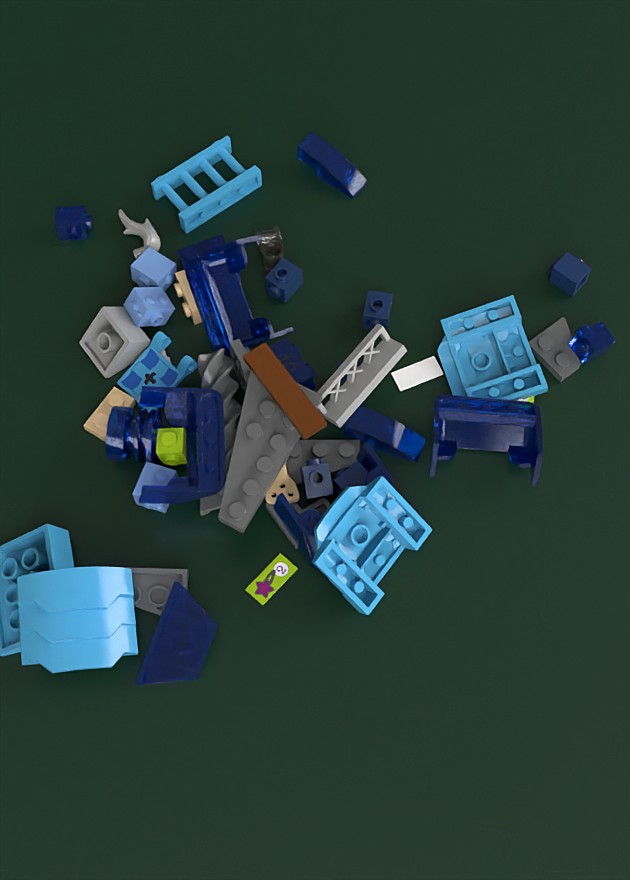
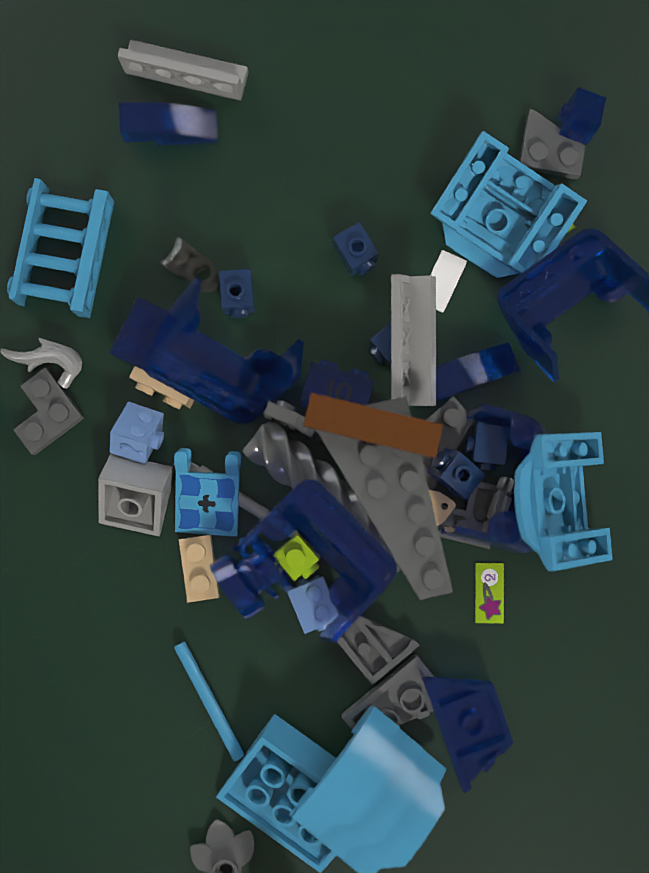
camera: 40 degrees left, 20 degrees up
medium blue head [131,247,177,291] -> none
dark blue brick [549,252,591,297] -> none
none -> dark grey plate [13,368,85,455]
none -> light grey fence [118,40,248,100]
none -> dark azure bar [174,641,245,761]
none -> dark grey wing [331,613,420,685]

